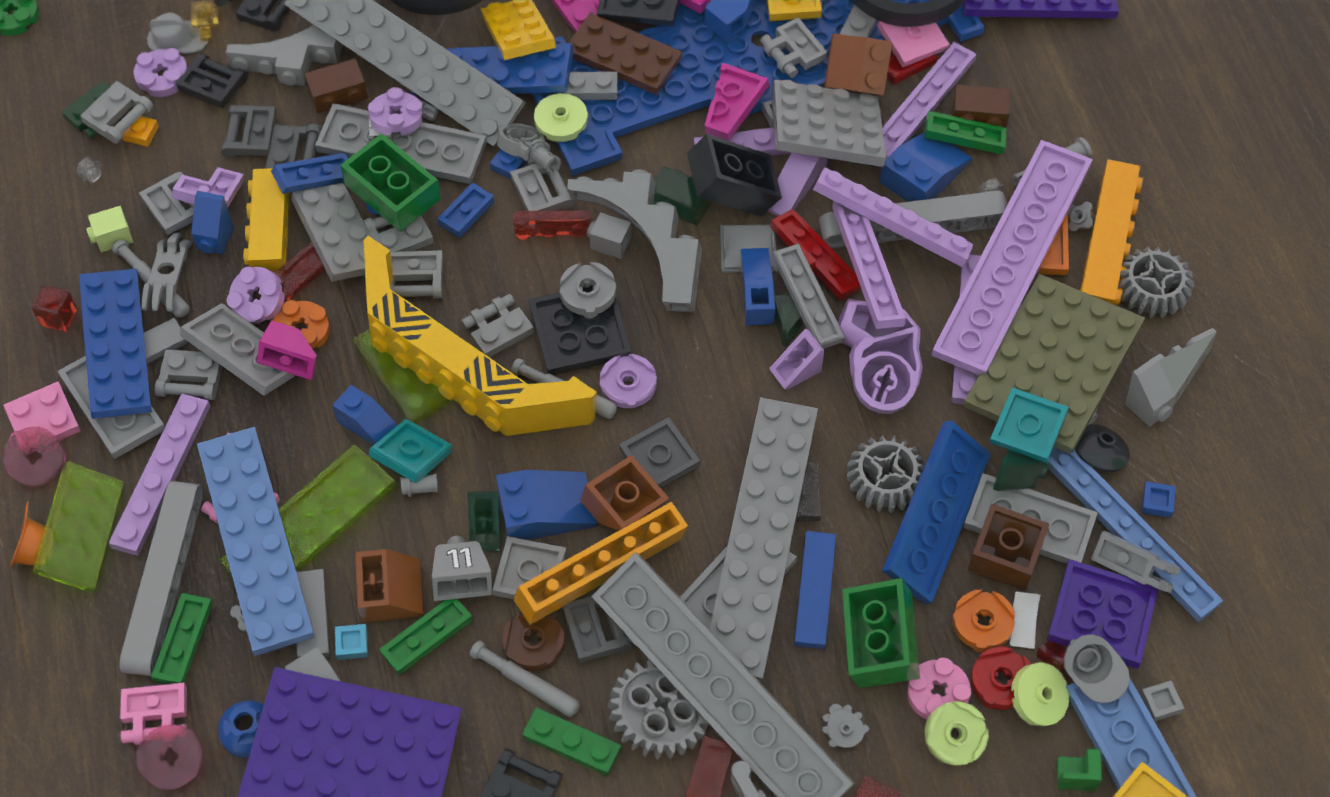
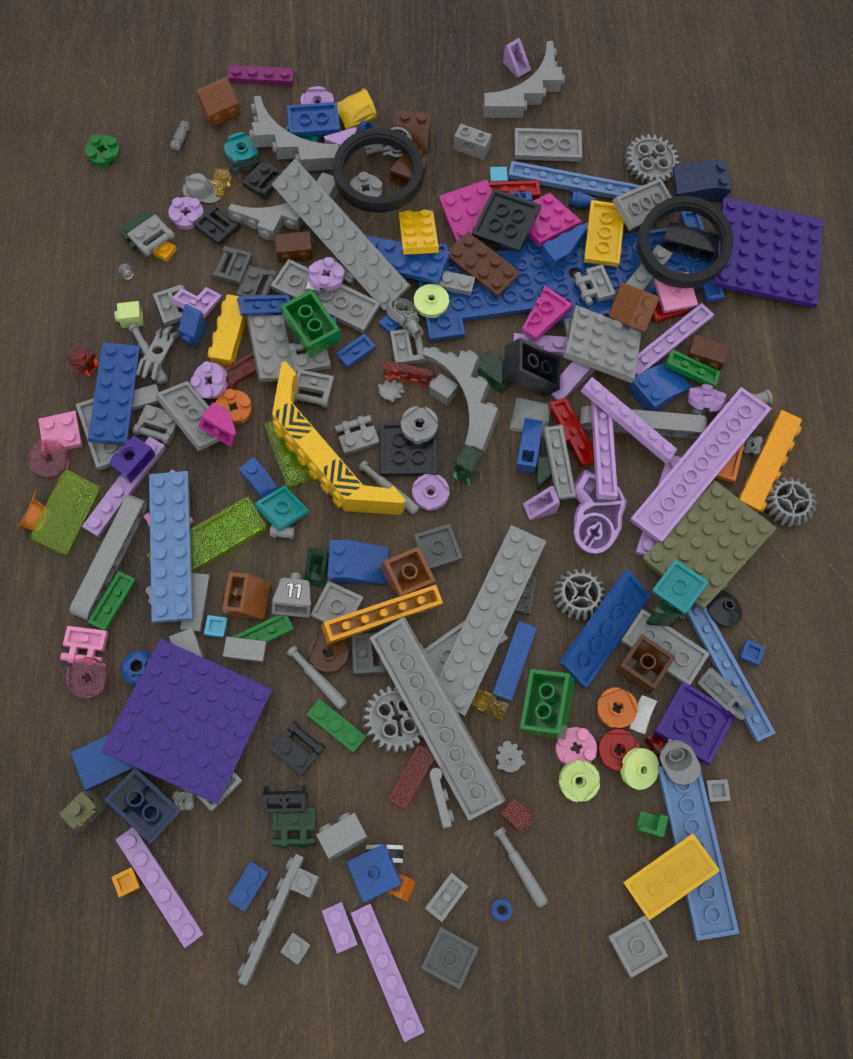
camera: 10 degrees right, 10 degrees up
light grey wedge [1125,328,1217,427] -> none
none -> dark purple brick [109,435,156,483]
none -> light grey tile [223,637,267,662]
none -> light grey piece [378,380,405,402]
none -> clear green brick [453,444,483,486]
none -> clear yellow plate [471,688,509,721]
none -> lavender plate [688,384,726,411]

